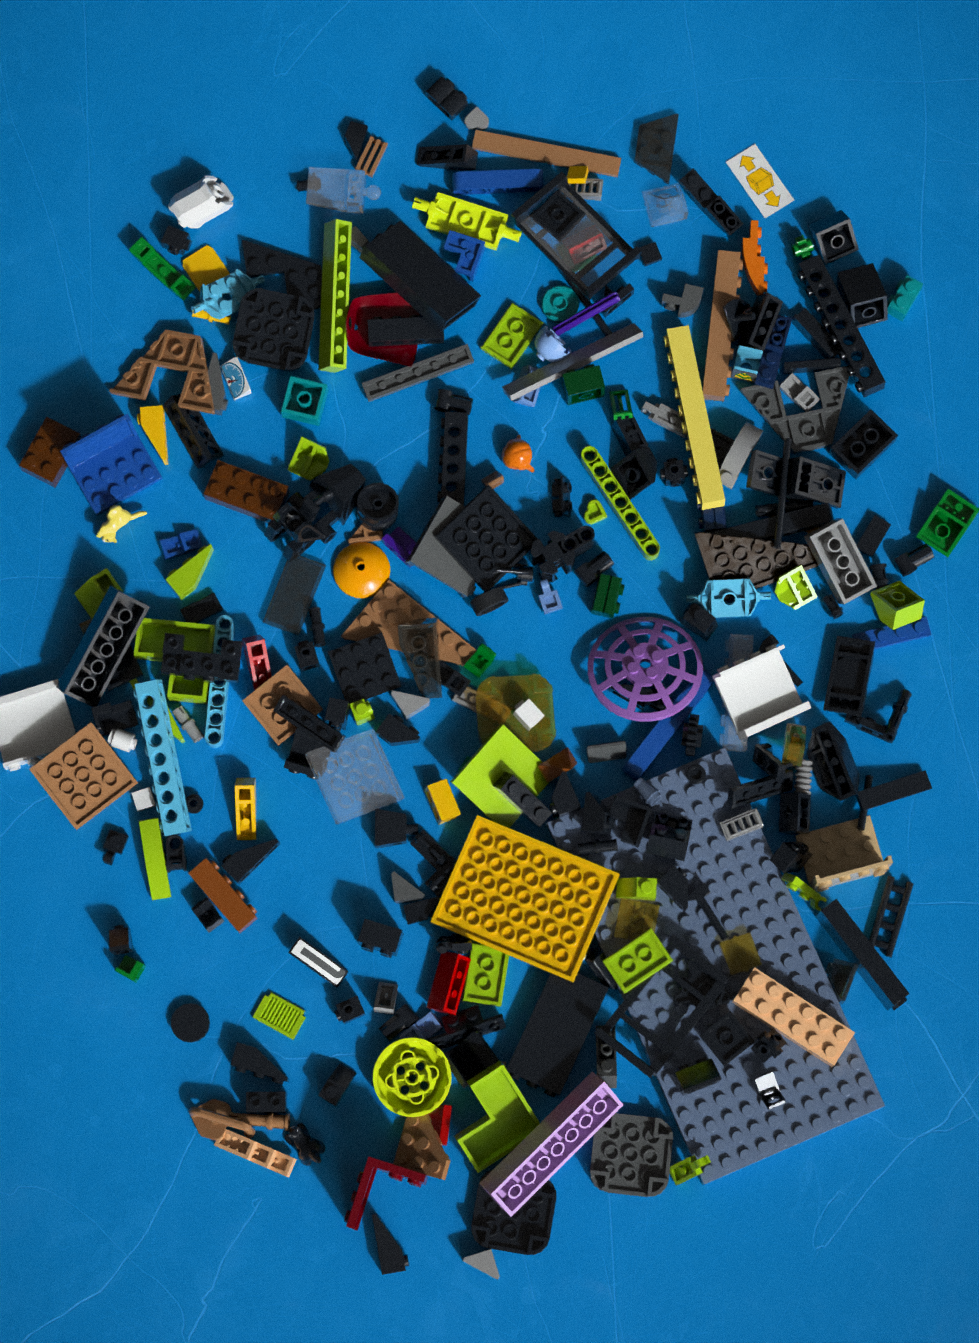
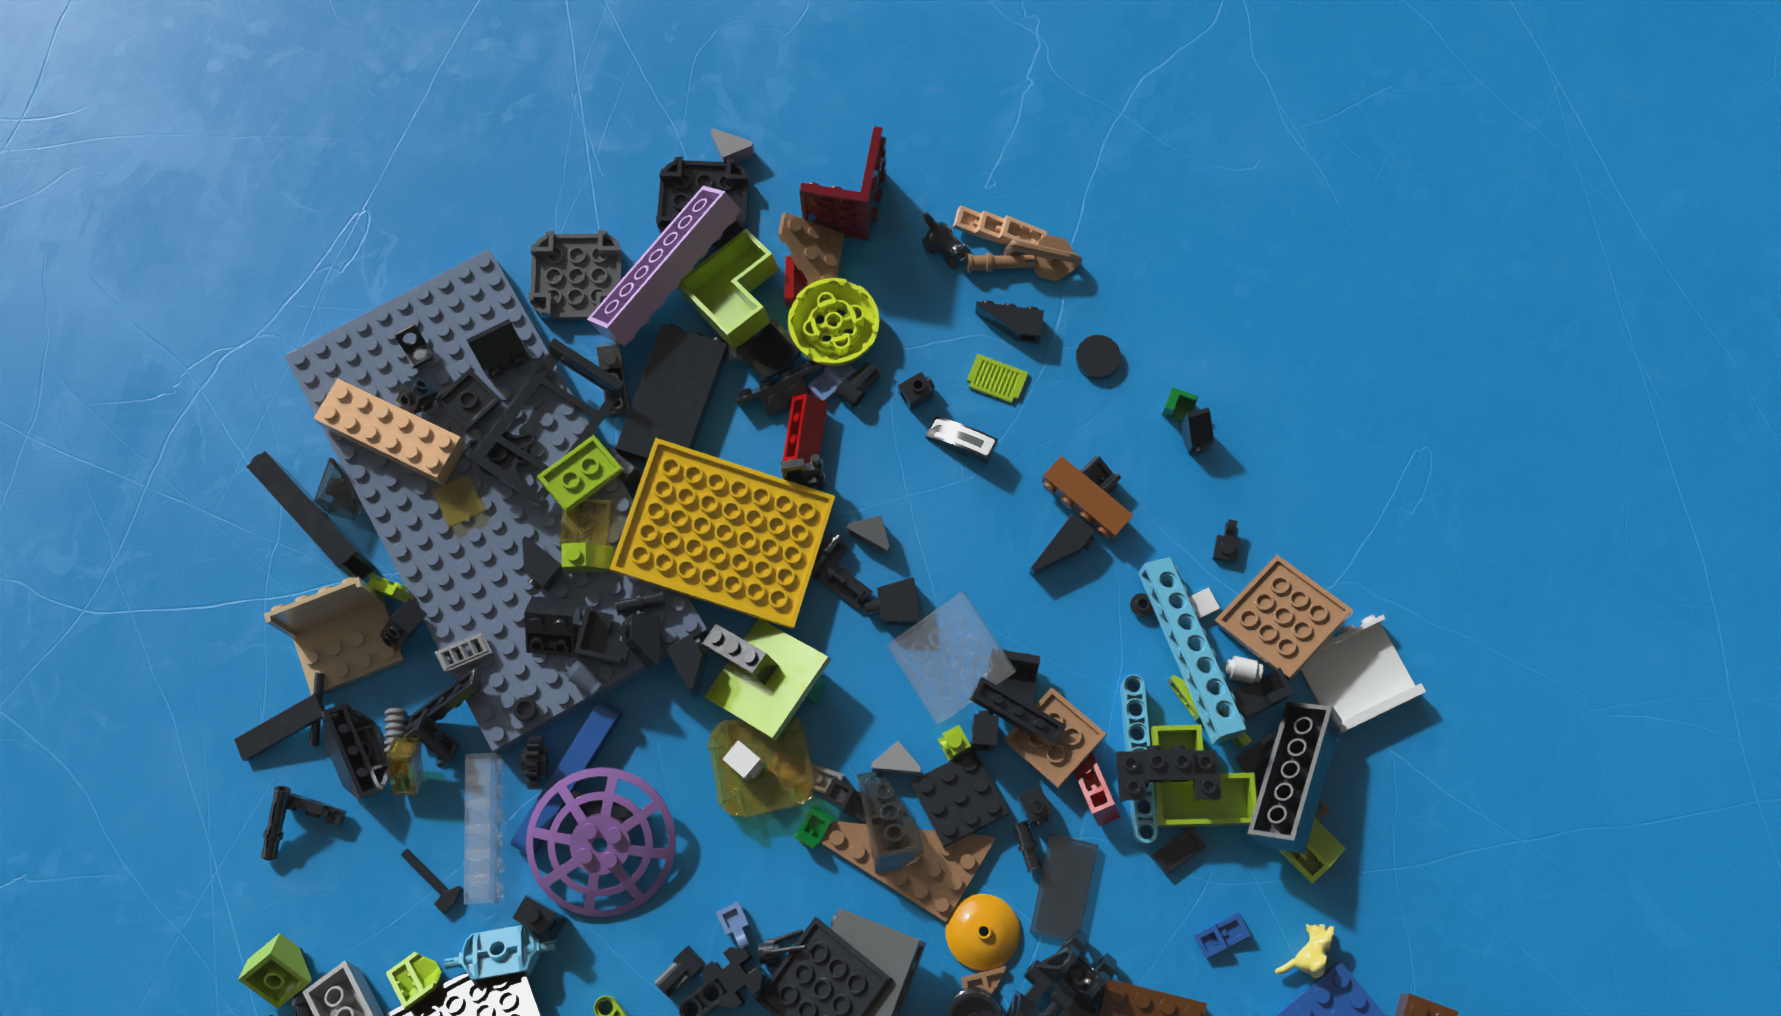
camera: 170 degrees right, 5 degrees down
lime slope [139,817,171,900] -> none
lime slope [166,544,214,600] -> none
black piece [166,835,187,873] -> none
light grey pin [172,705,205,743] -> none
yellow slope [235,778,256,840] -> none
black brick [246,1092,287,1113] -> none
black slope [318,1063,357,1107] -> none
black brick [358,919,404,958] -> none
black slope [372,1215,409,1275] -> none
light grey slope [374,982,398,1015] -> none
black slope [375,713,421,746] -> none
dark purple panel [382,527,416,568] -> none
black slope [403,897,441,925] -> none
yellow hinge [424,779,461,825] -> none
lime tile [463,943,509,1007] -> none
black tyre [470,587,509,616] -> none
dark orange slope [538,747,577,783] -> none
dark grey slope [587,741,627,763] -> none
dark green brick [591,574,625,618] -> none
lime plate [670,1155,711,1186] -> none
black piece [688,883,729,941] -> none
white panel [712,644,811,739] -> none
black brick [779,792,811,835] -> none
black pin [822,594,843,619] -> none
black slope [823,636,875,717] -> none
blue plate [852,616,932,649] -> none
black bar [869,876,914,958] -> none

